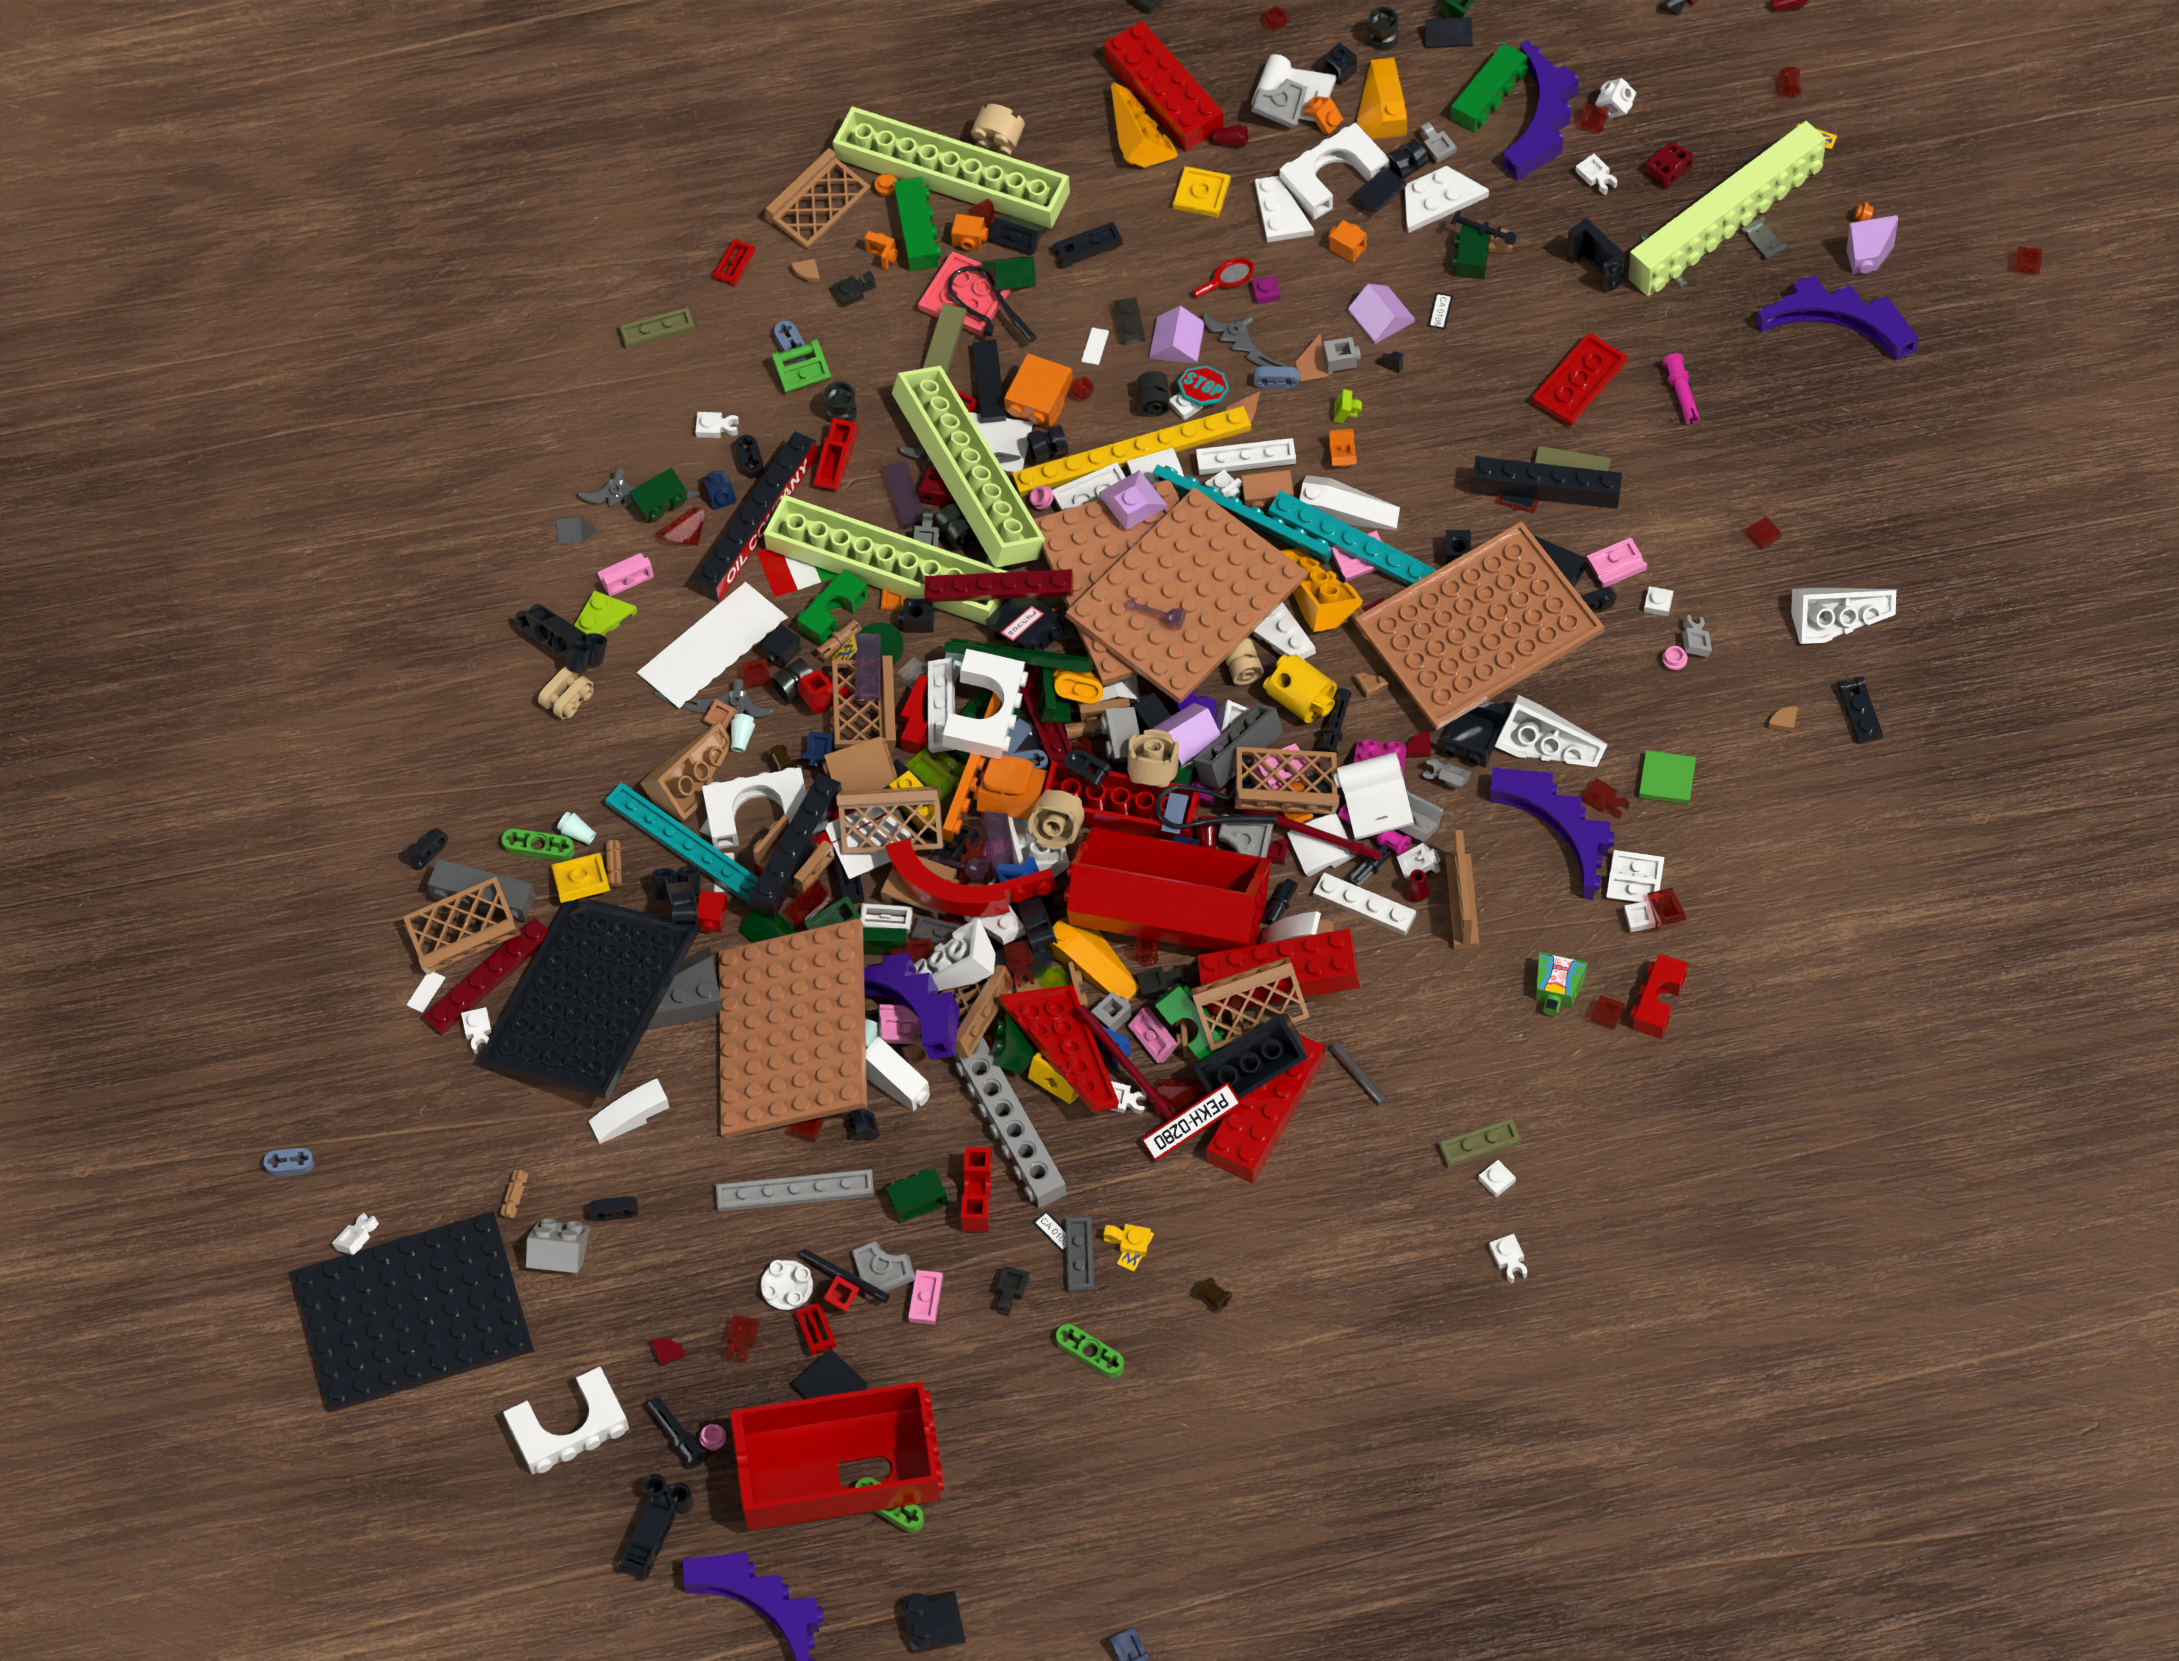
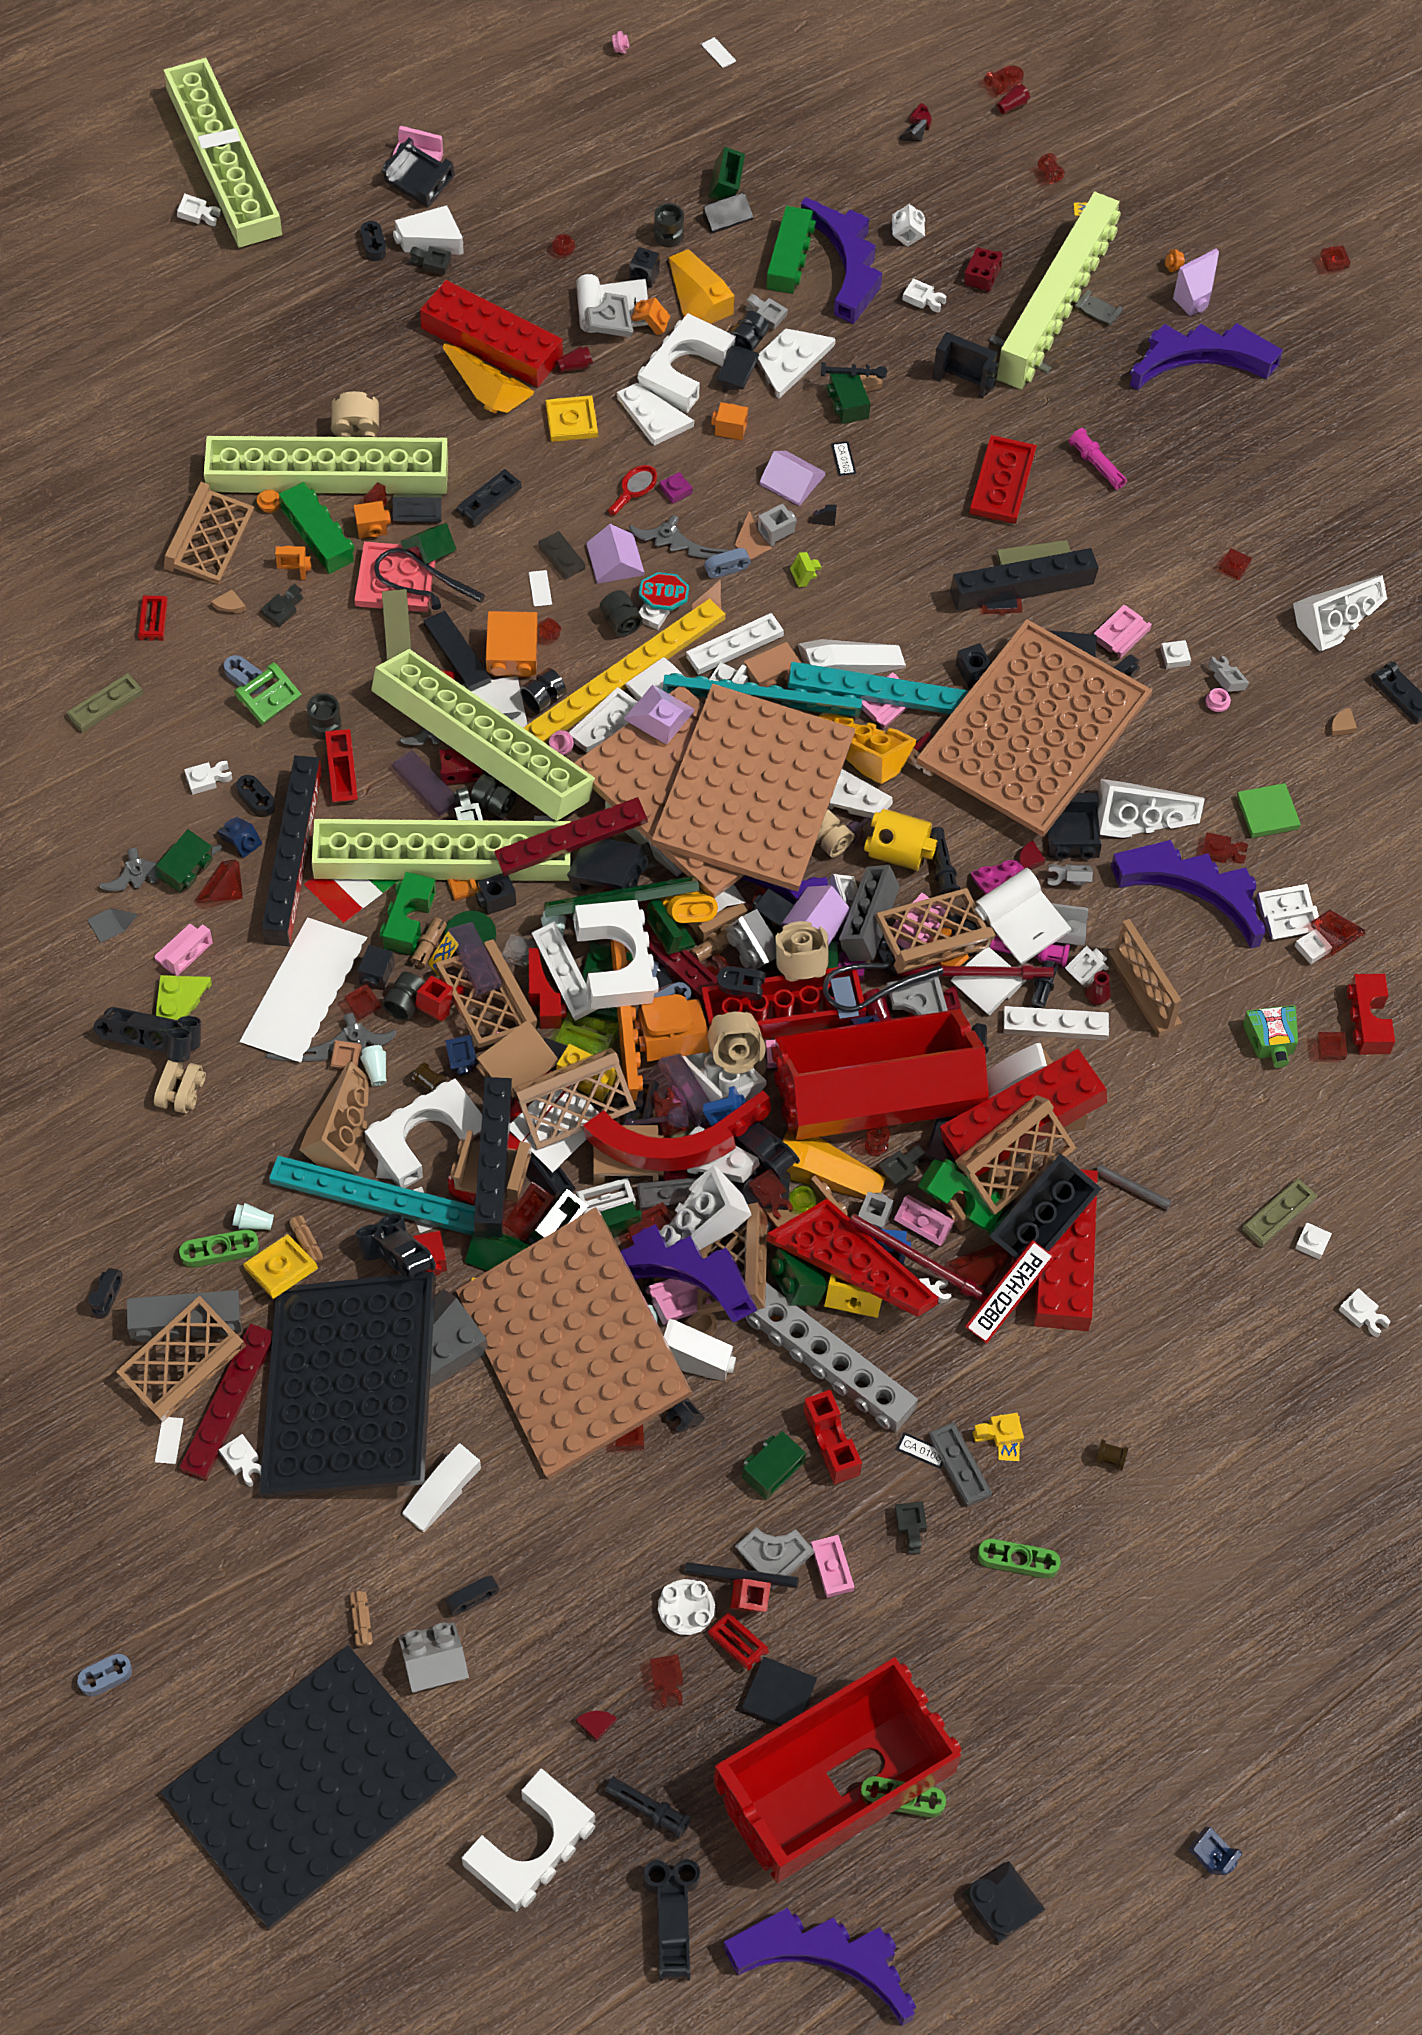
camera: 30 degrees left, 0 degrees up
white plate [332,1213,379,1255] -> none
bright pink plate [700,1424,726,1450] -> none
light grey tile [716,1169,874,1212] -> none
white sticker [1001,606,1044,641] -> none
hinge [1126,599,1186,630] -> none
orange bracket [1329,429,1356,467] -> none
medium nougat tile [1354,673,1388,698] -> none
clear red plate [1579,102,1610,132] -> none

